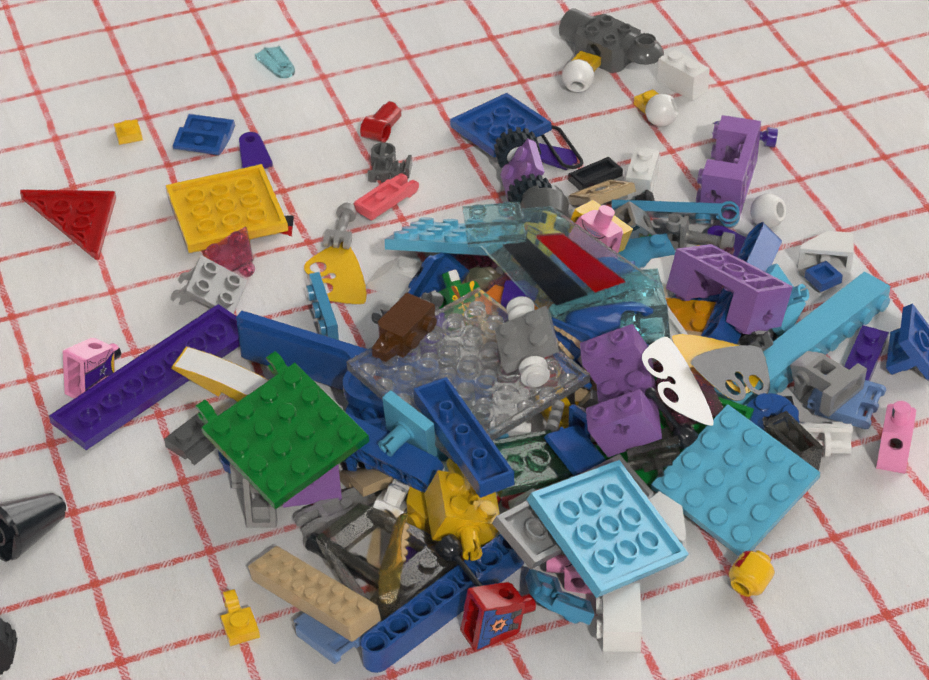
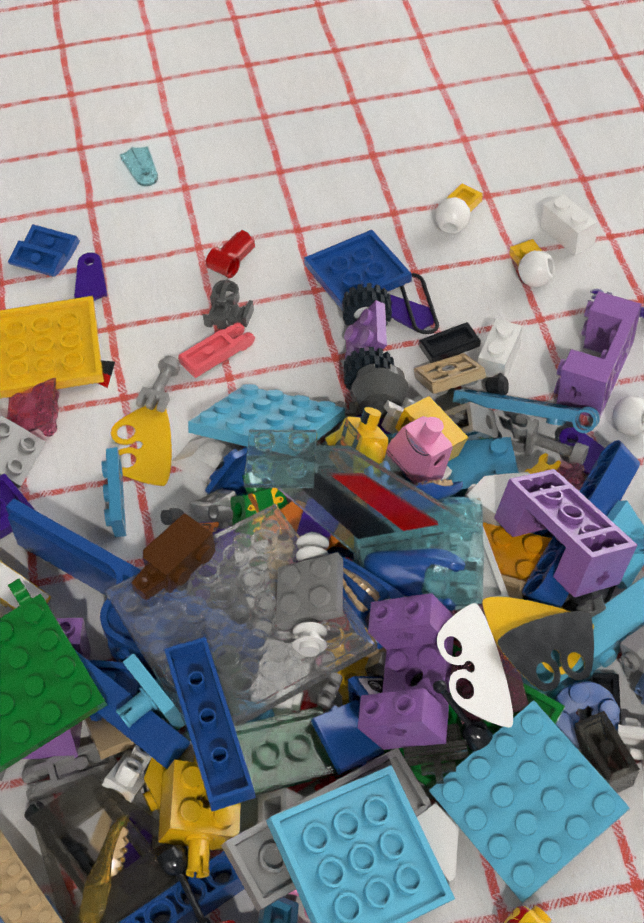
camera: 10 degrees right, 10 degrees up
dark grey brick [559,8,664,73] -> none

